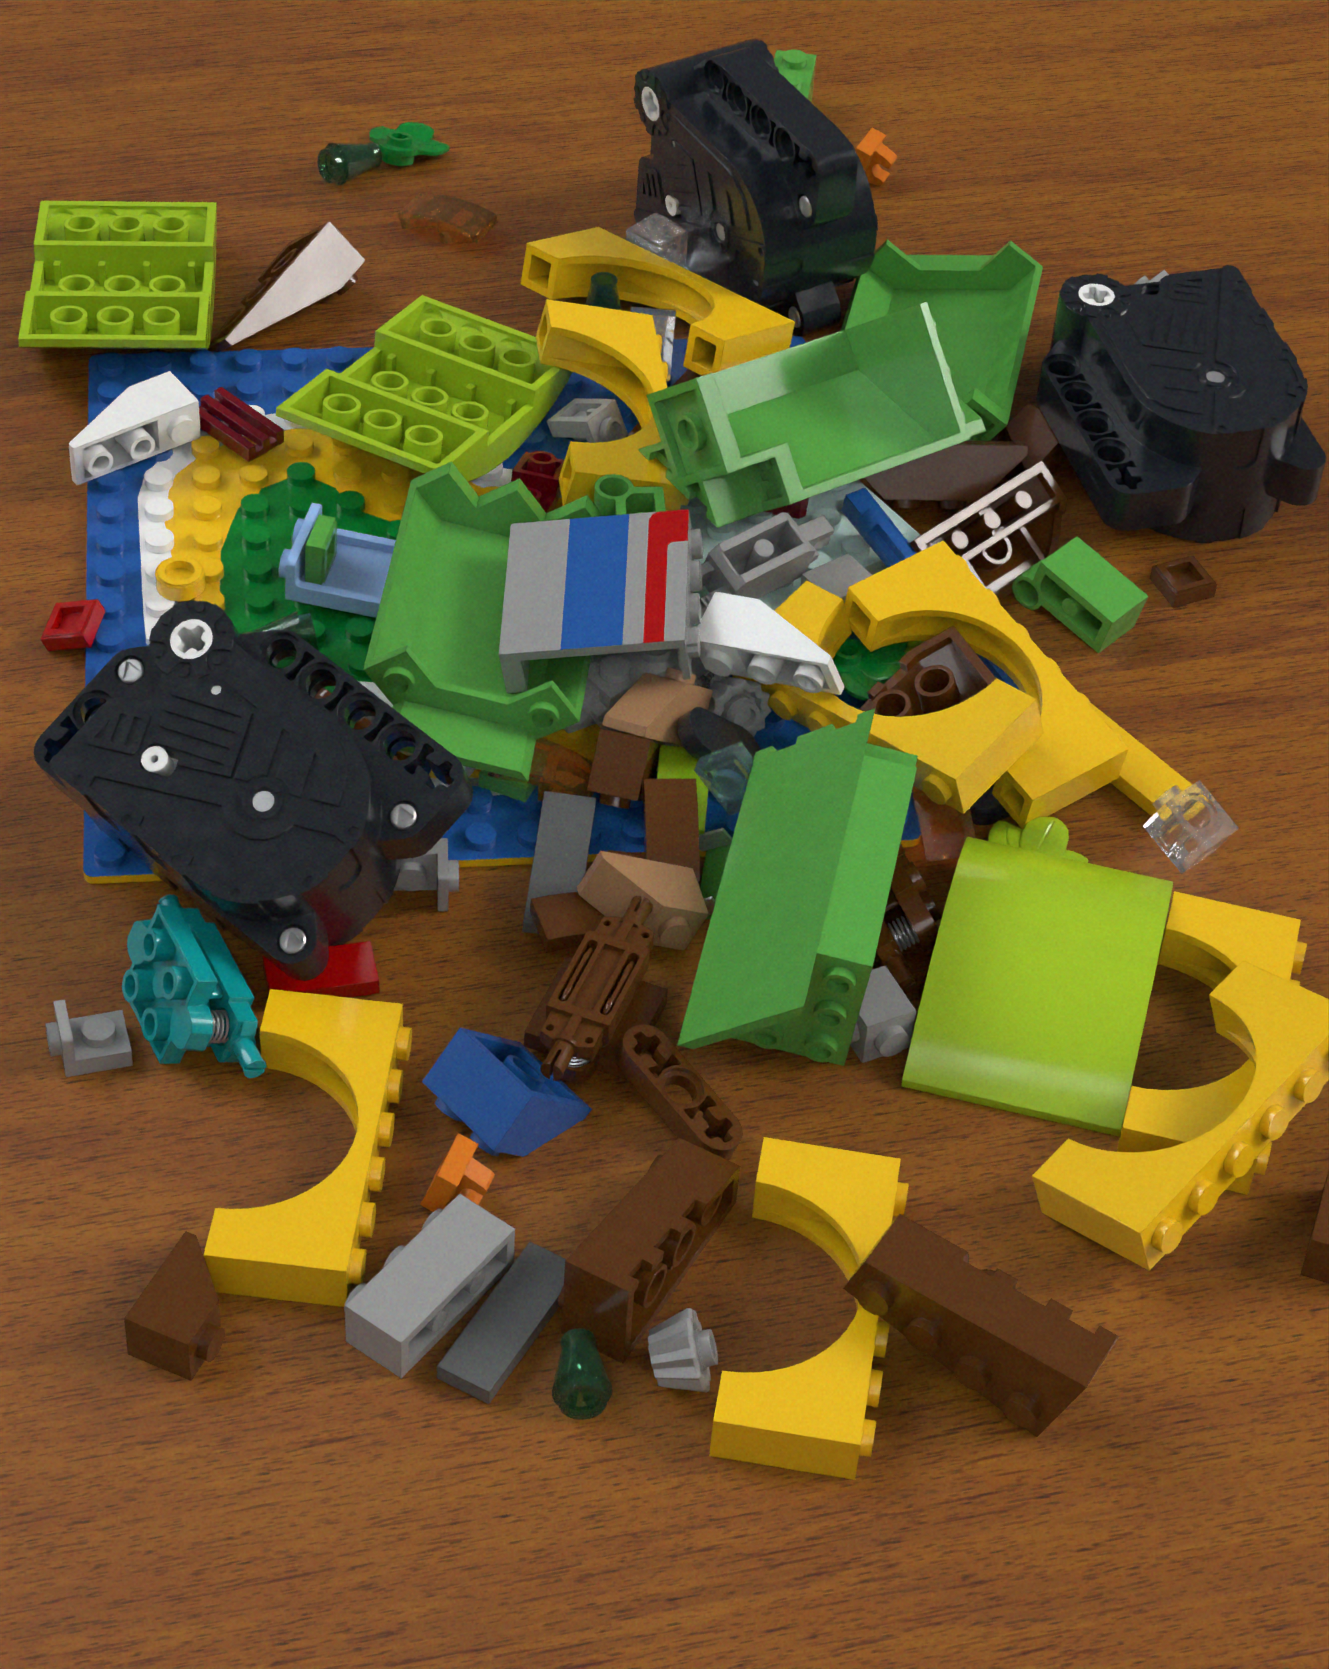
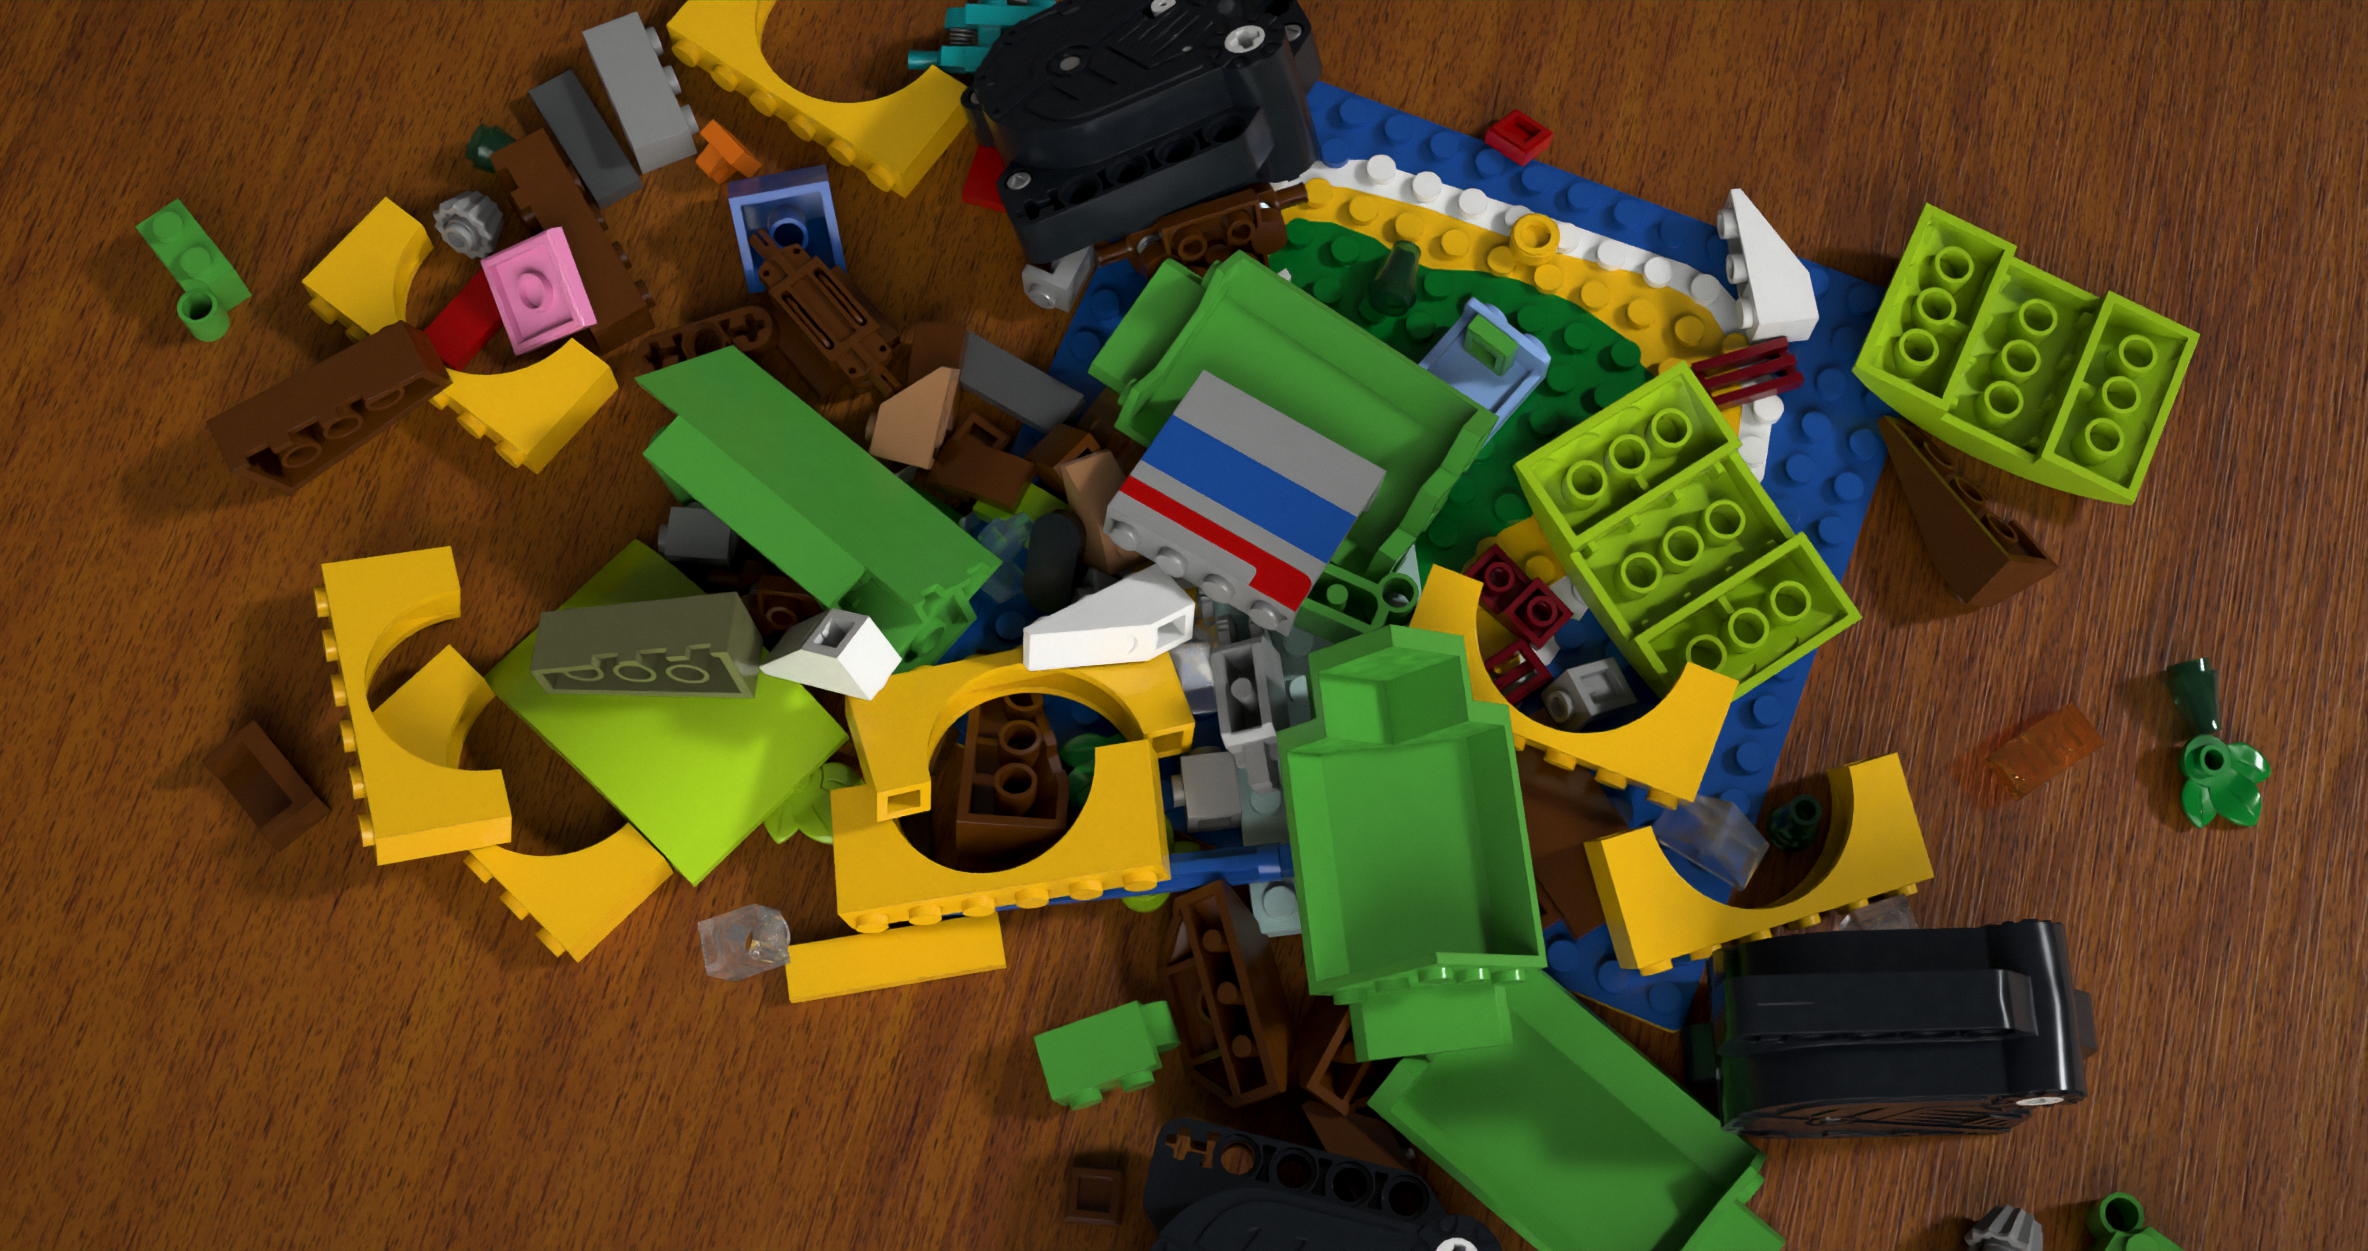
camera: 120 degrees right, 25 degrees up
none -> bright green hinge [135,198,252,342]
none -> red tile [424,268,504,372]
none -> bright pink tile [480,226,597,356]
none -> olive wedge [530,592,764,698]
none -> white slope [759,608,902,701]

